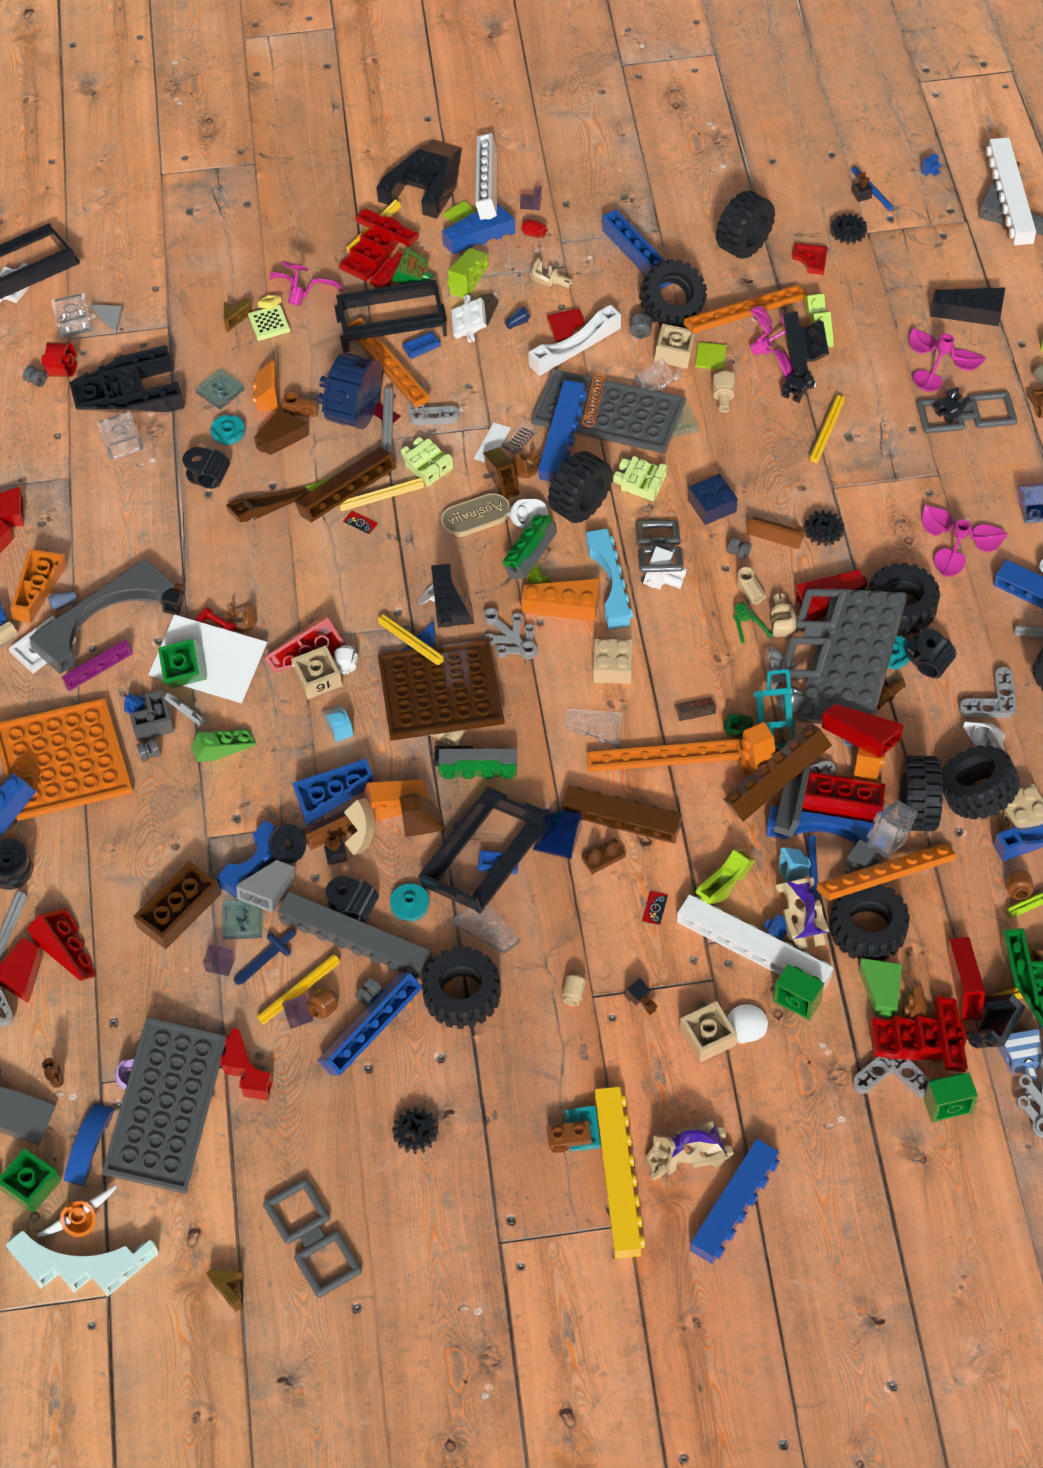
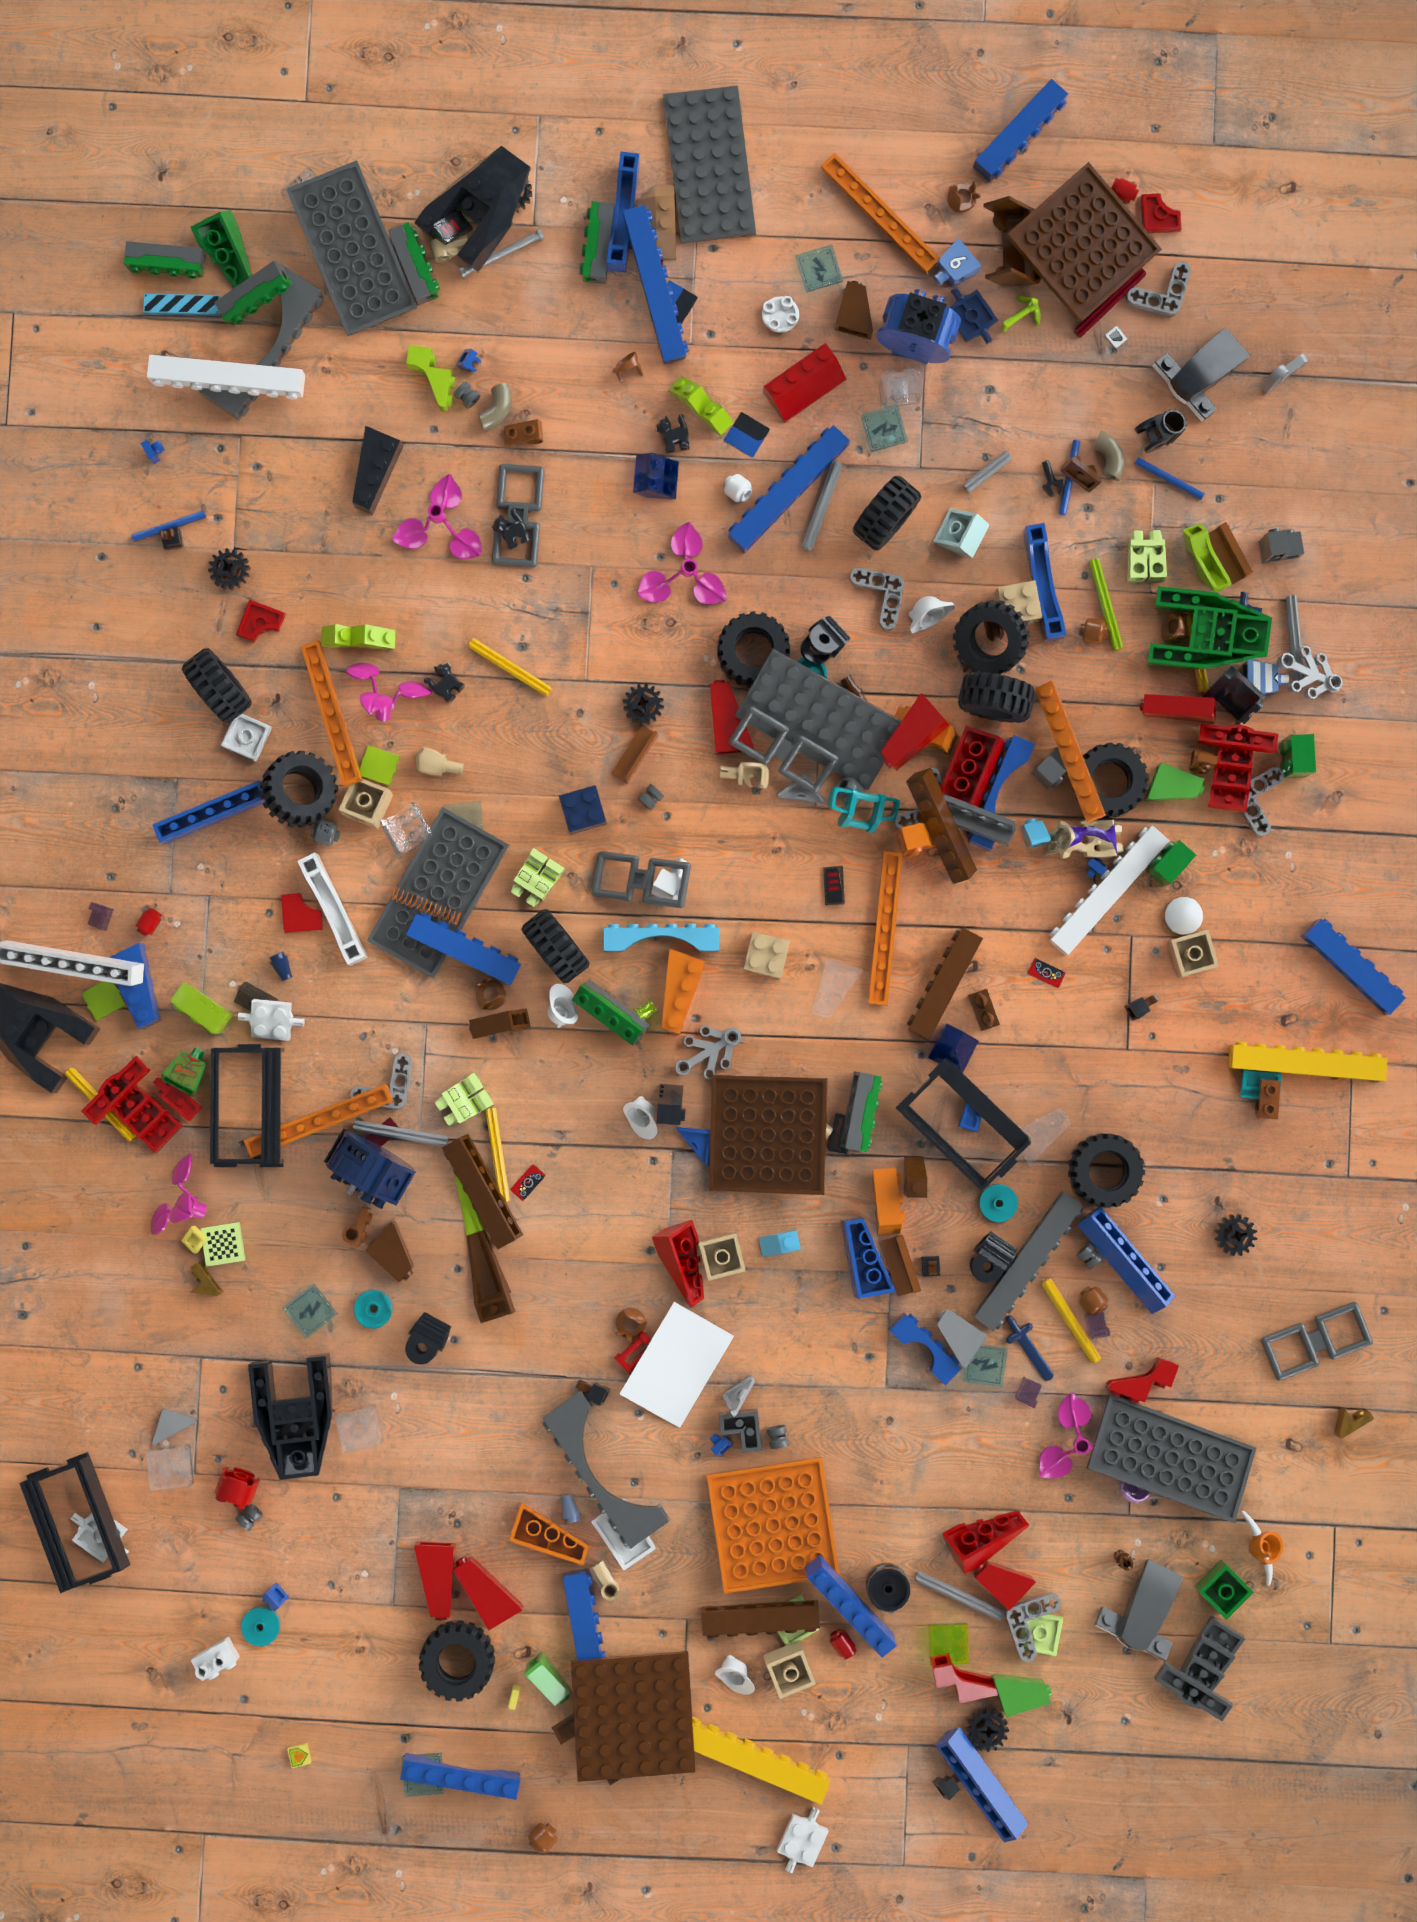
camera: 85 degrees left, 30 degrees up
light aqua arch [5,1231,159,1297] -> none
magenta tile [62,639,132,692] -> none
blue slope [63,1104,115,1186] -> none
reddish brown brick [133,861,221,949] -> none
green brick [158,639,207,688] -> none
bright green slope [191,729,256,762] -> none
orange slope [253,361,279,411] -> none
black tile [268,824,306,864] -> none
white head [333,645,358,674] -> none
tan brick [344,798,375,855] -> none
yellow axle [378,614,444,665] -> none
blue plate [402,332,441,359] -> none
tile [441,493,510,537] -> none
white sticker [473,422,511,462] -> none
clear tile [502,421,537,454] -> none
tan piece [530,258,573,289] -> none
tan brick [562,974,586,1006] -> none
tan hips [645,1121,734,1180] -> none
lime arch [695,849,756,904] -> none
dark green brick [723,713,754,738] -> none
green plant [733,602,773,644] -> none
tan piece [737,567,766,605] -> none
black plate [783,311,829,377] -> none
blue bar [808,836,819,902] -> none
clear brick [866,800,918,858] -> none
none -> white plate [221,714,272,762]
none -> dark pink plant [1039,1393,1094,1479]

